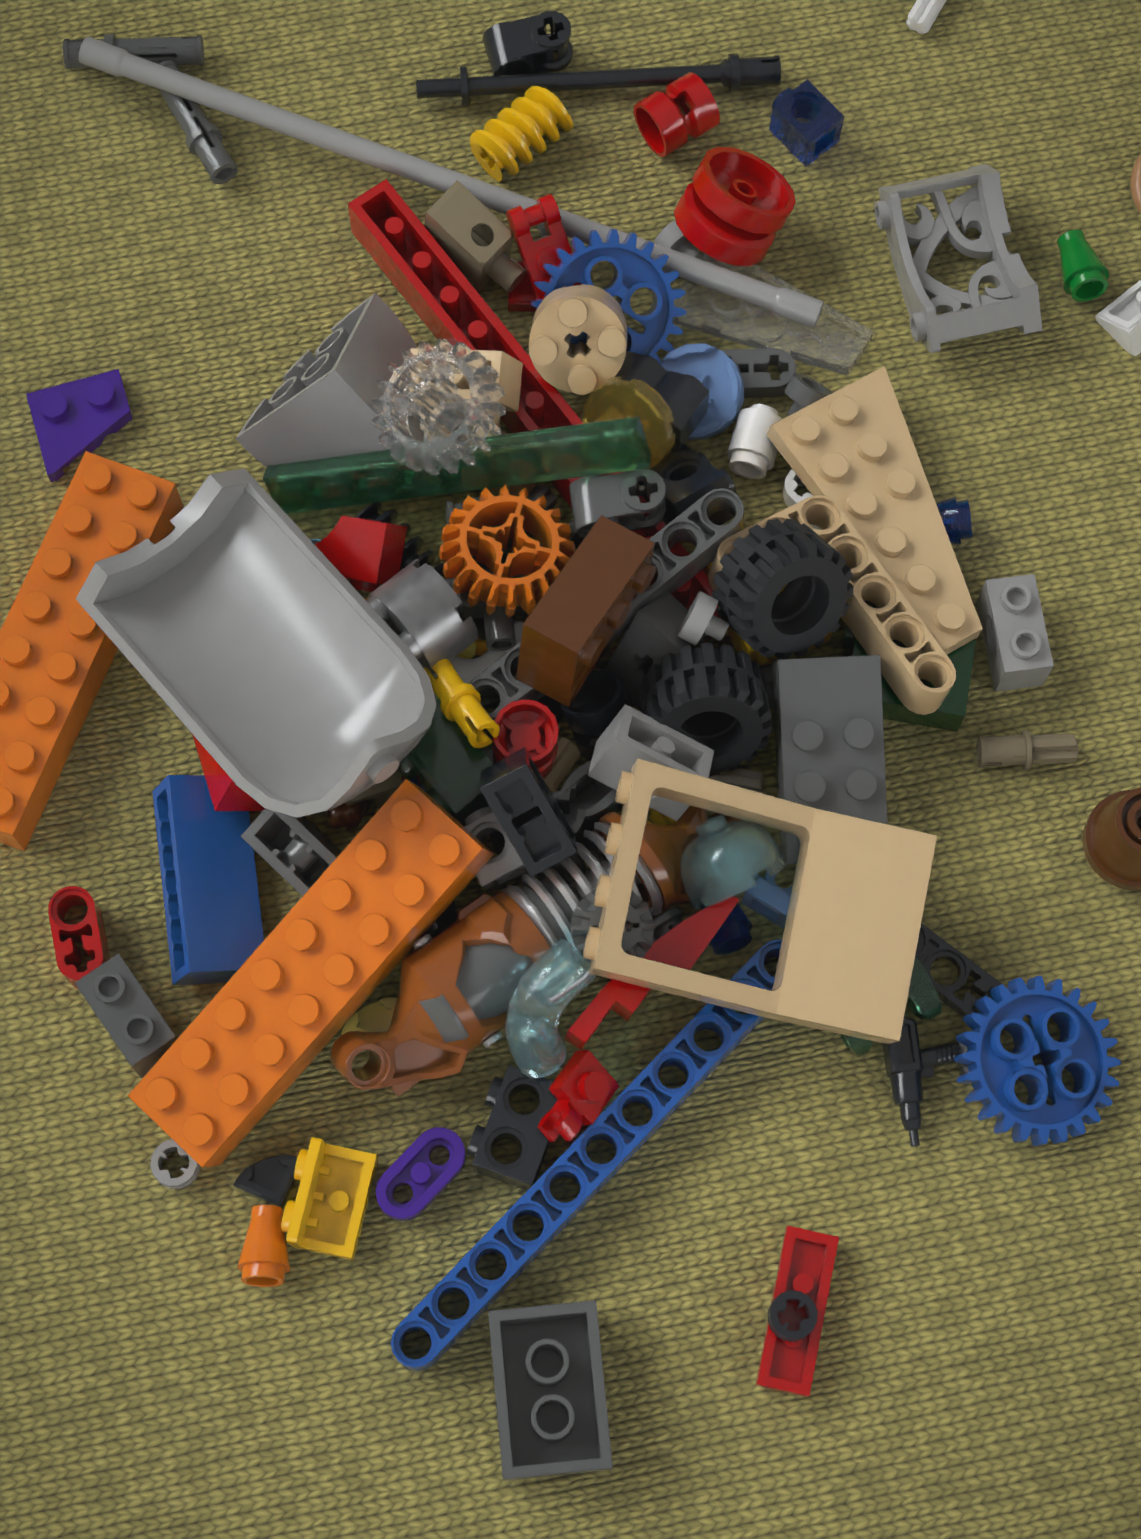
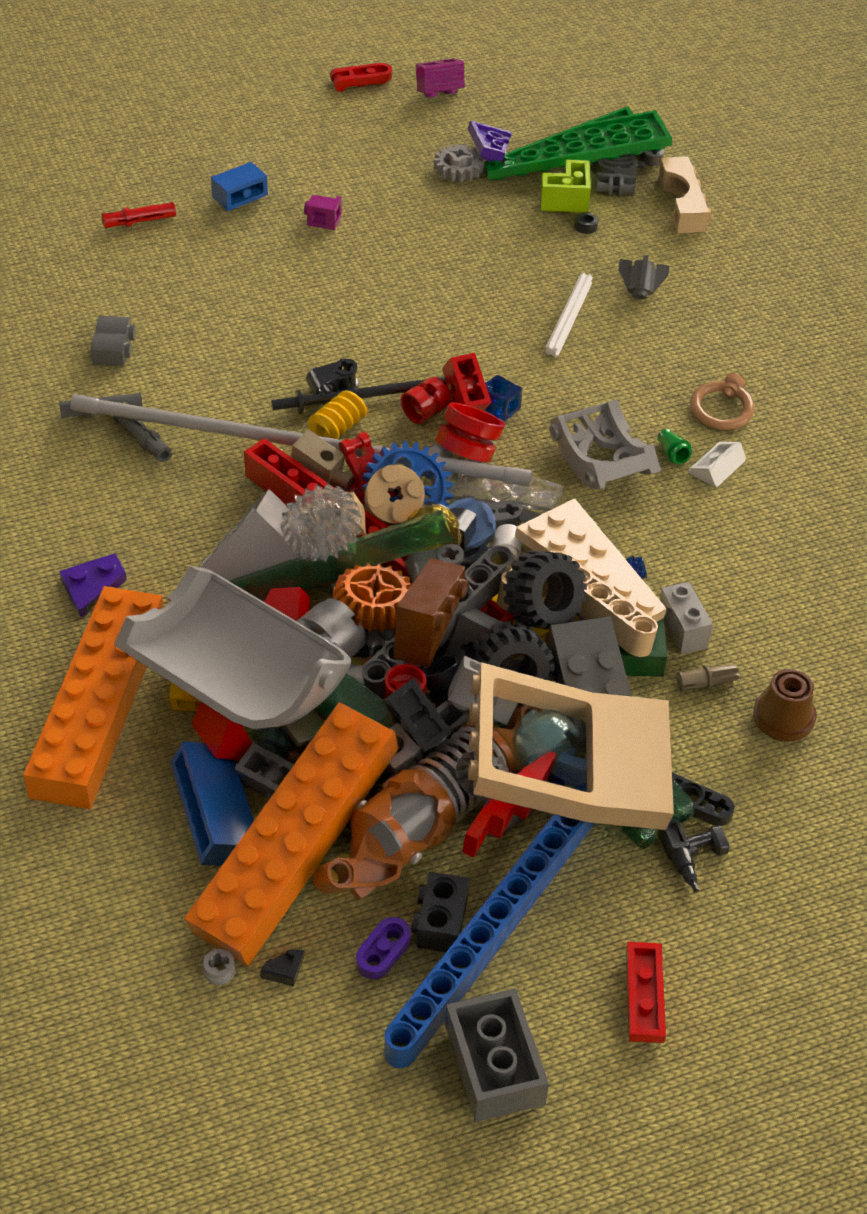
camera: 10 degrees left, 25 degrees down
red beam [48,886,110,989] -> none
dark grey brick [75,953,177,1078] -> none
orange cone [237,1205,290,1287] -> none
yellow bracket [281,1137,379,1261] -> none
yellow pin [424,659,500,748] -> none
clear light blue cylinder [505,939,595,1078] -> none
red plate [537,1050,620,1142] -> none
light grey tile [677,591,729,646] -> none
black bush [767,1290,817,1342] -> none
blue gear [954,976,1121,1146] -> none
none -> red brick [442,352,491,411]

